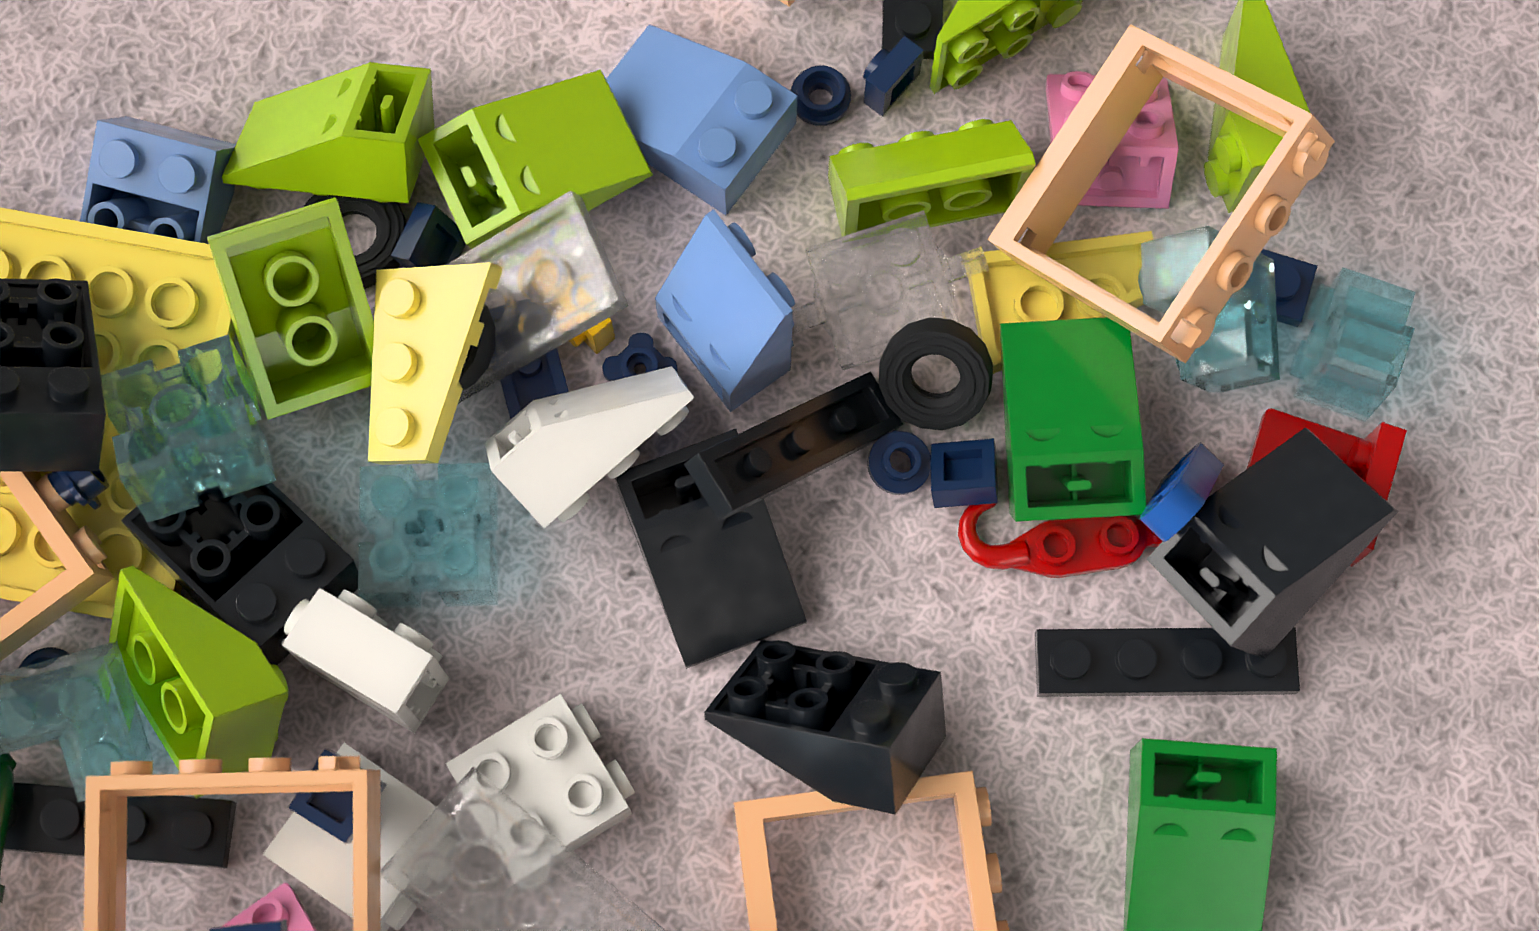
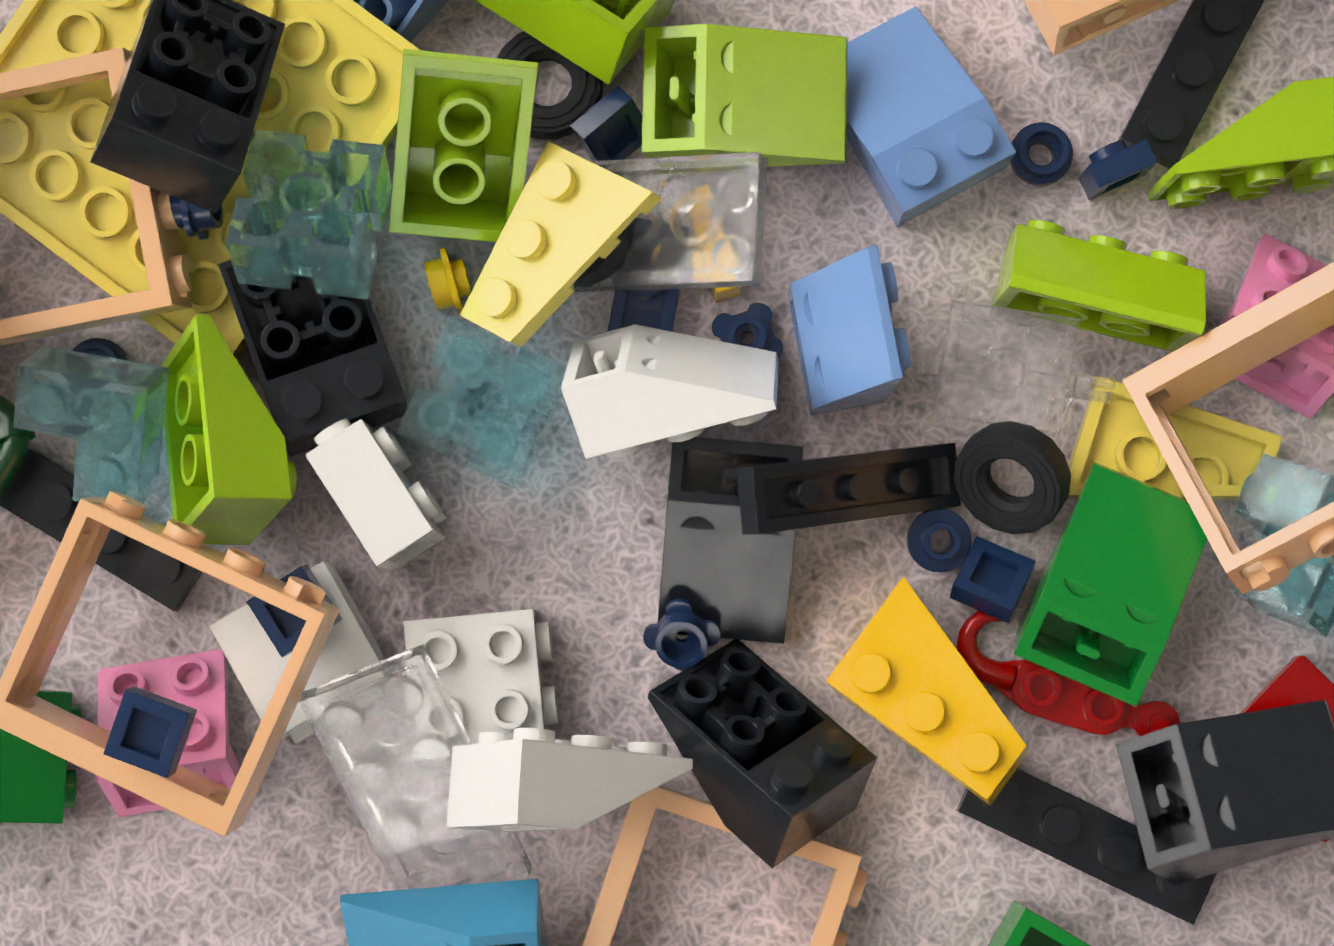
camera: 30 degrees right, 10 degrees up
blue beam [1139,442,1224,542] -> none
none -> yellow plate [424,247,472,314]
none -> white slope [447,728,693,833]
none -> dark blue plate [643,599,721,671]
none -> yellow wedge [826,576,1028,805]

